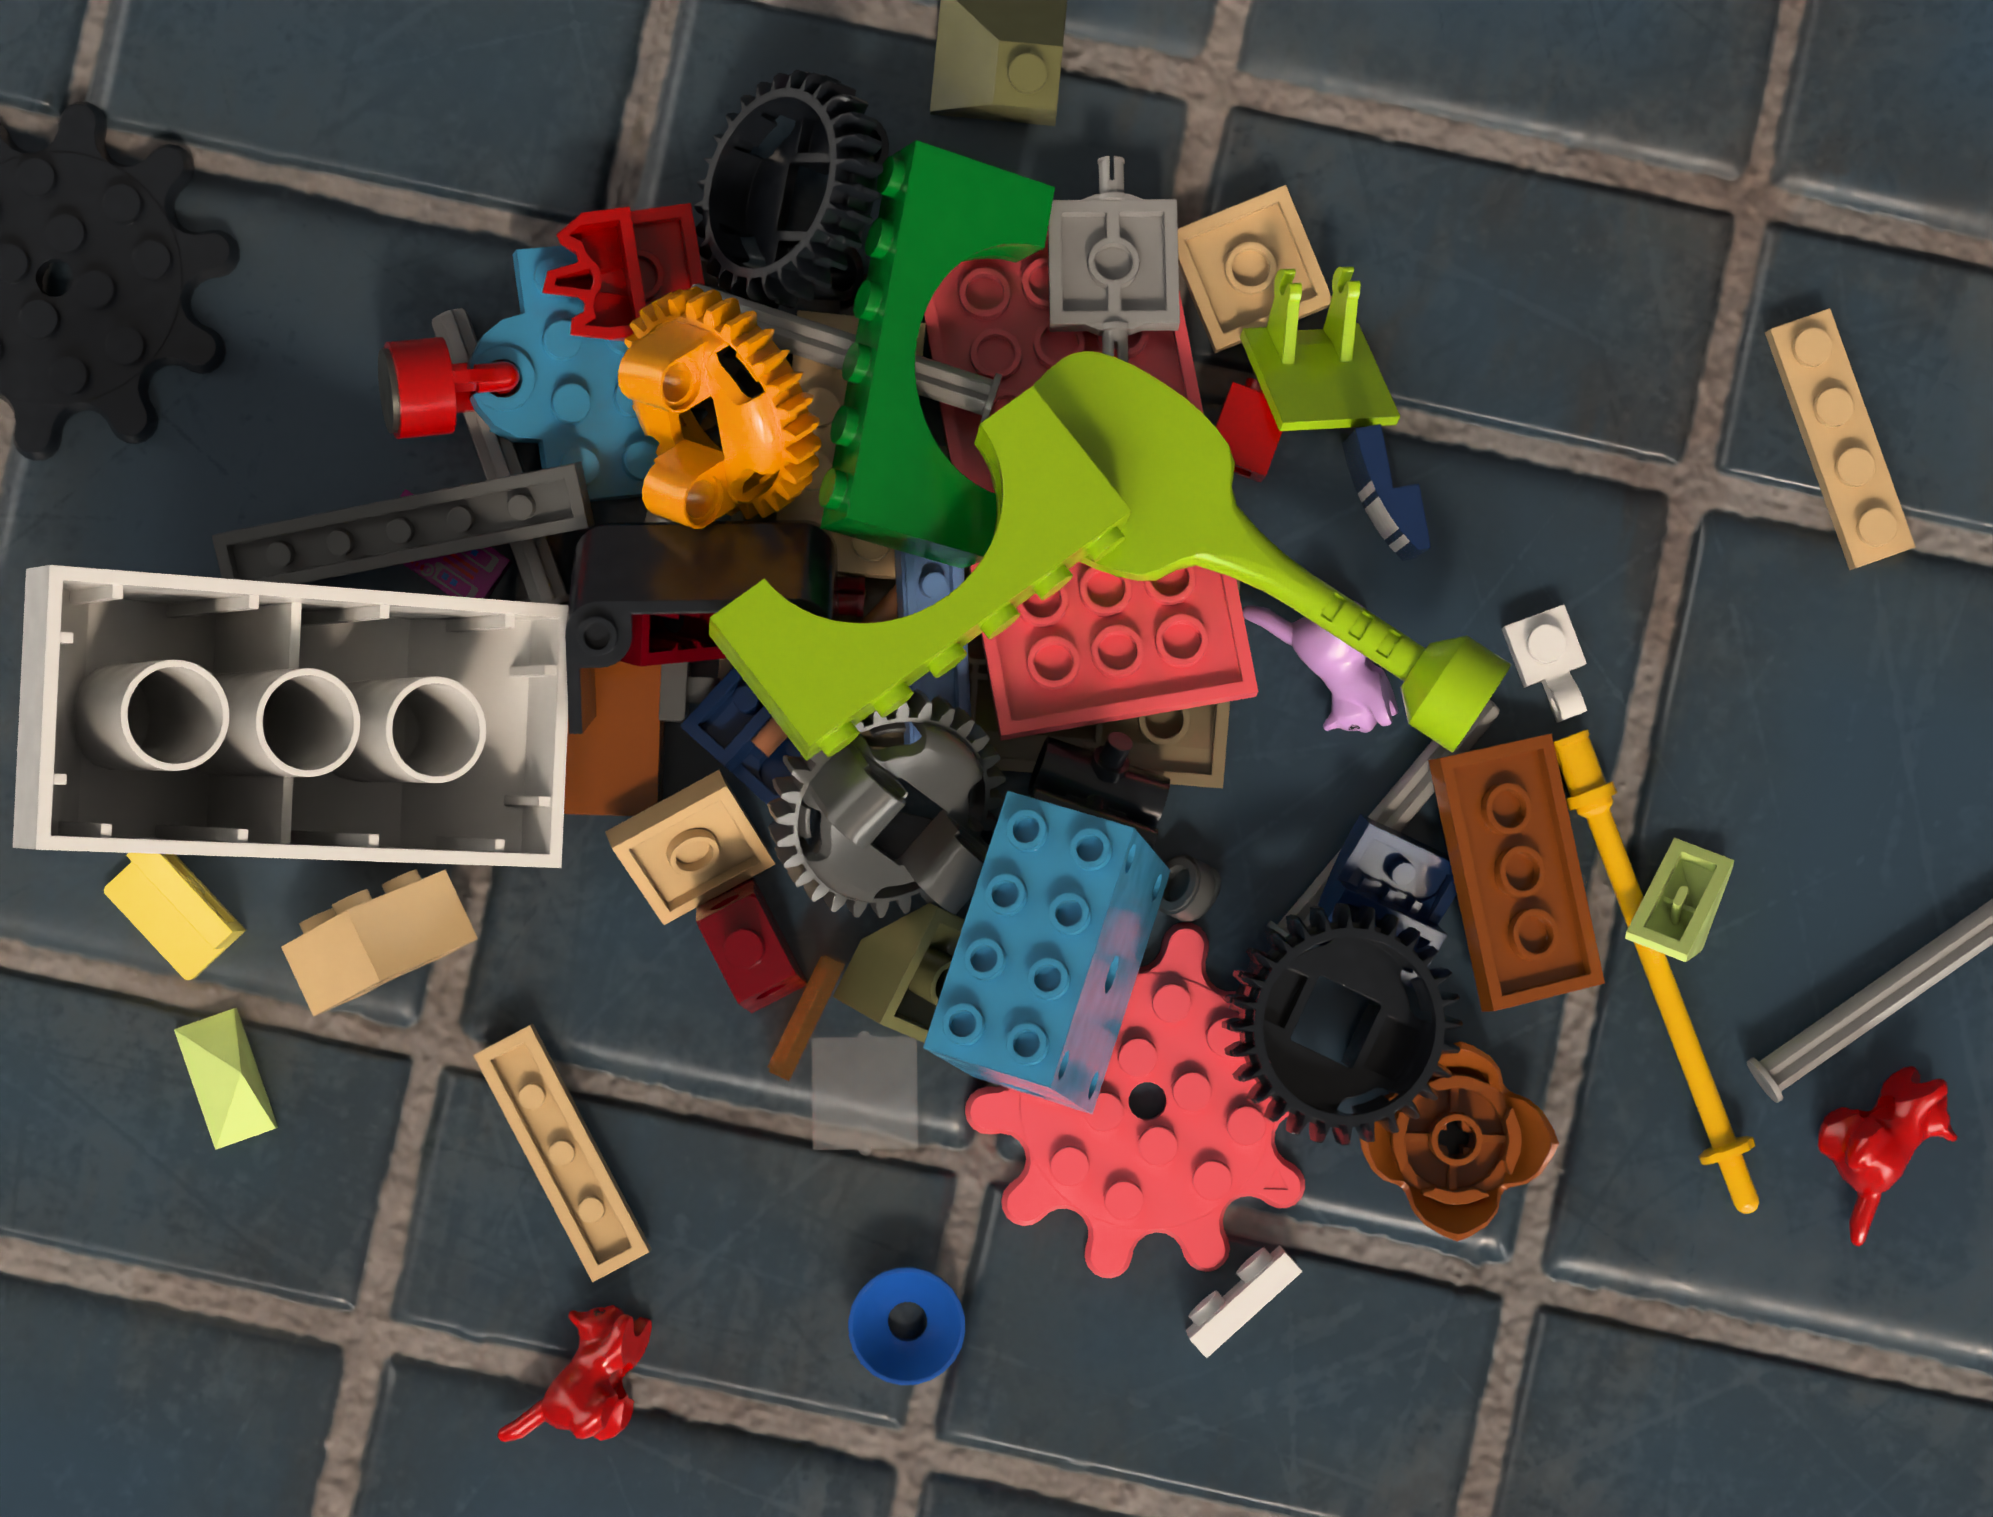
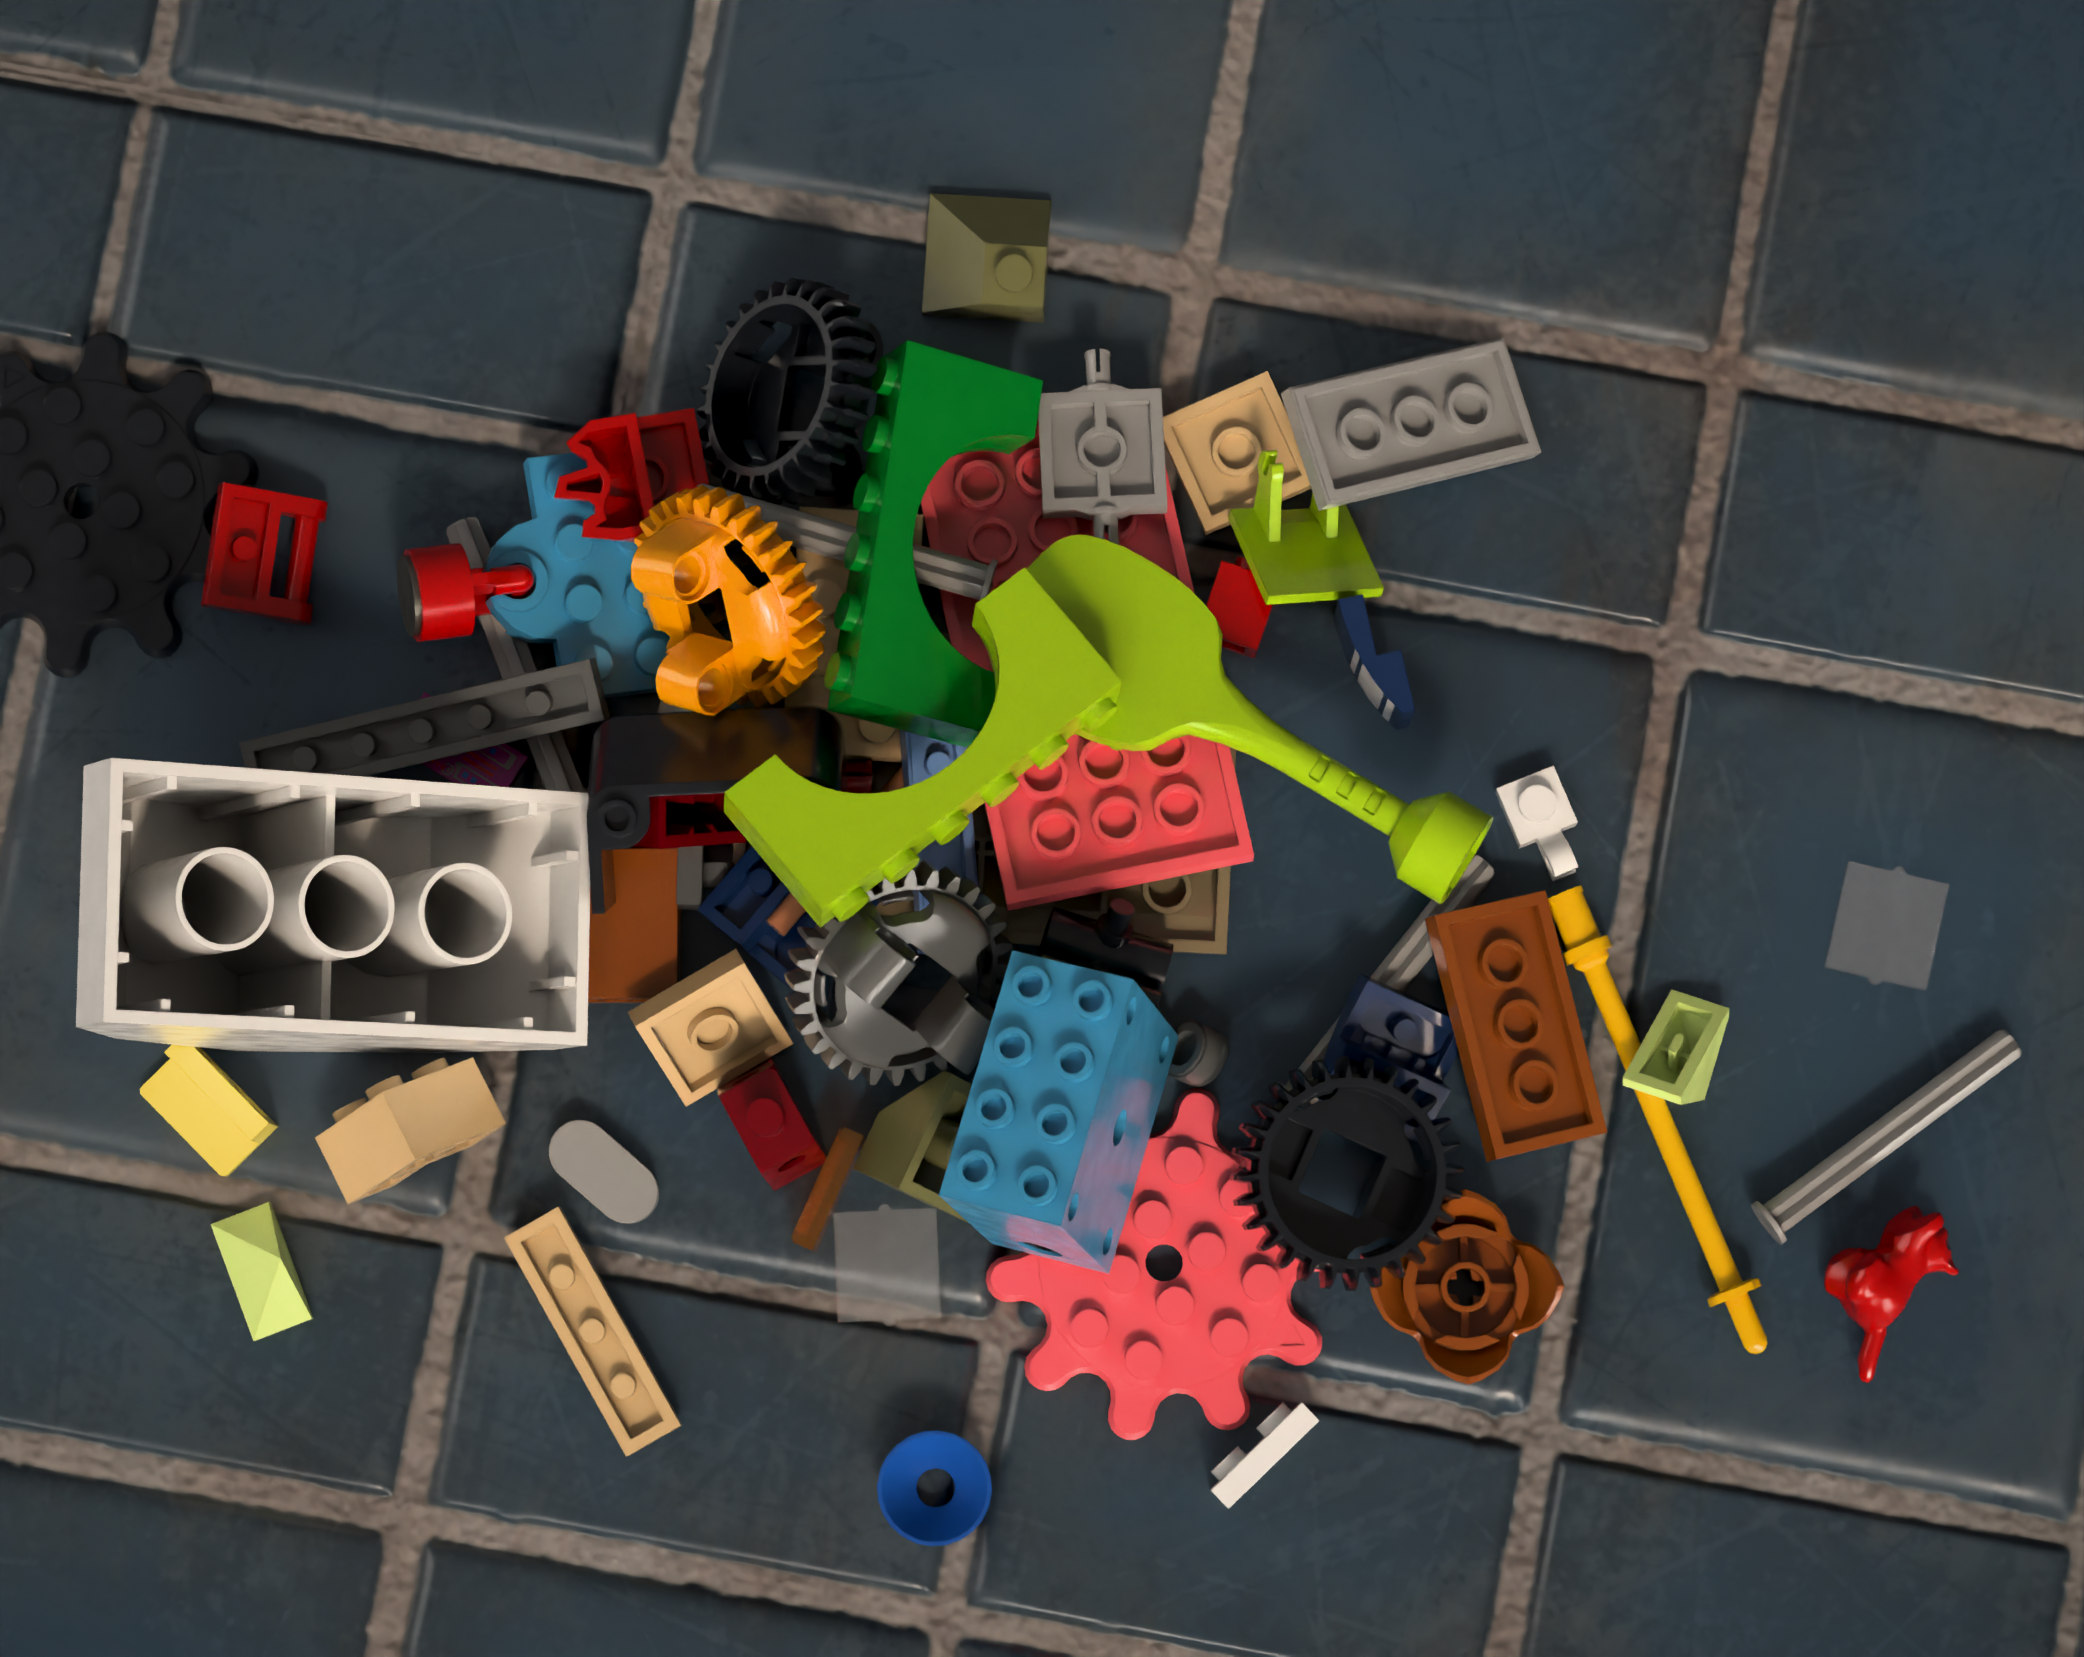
camera: 10 degrees right, 5 degrees down
red animal [497,1305,652,1442] -> none
lavender animal [1242,601,1398,733] -> none
tan plate [1765,308,1915,570] -> none
none -> red plate [201,482,328,625]
none -> light grey tile [549,1120,659,1224]
none -> light grey tile [1281,337,1541,511]
none -> clear piece [1824,861,1949,991]

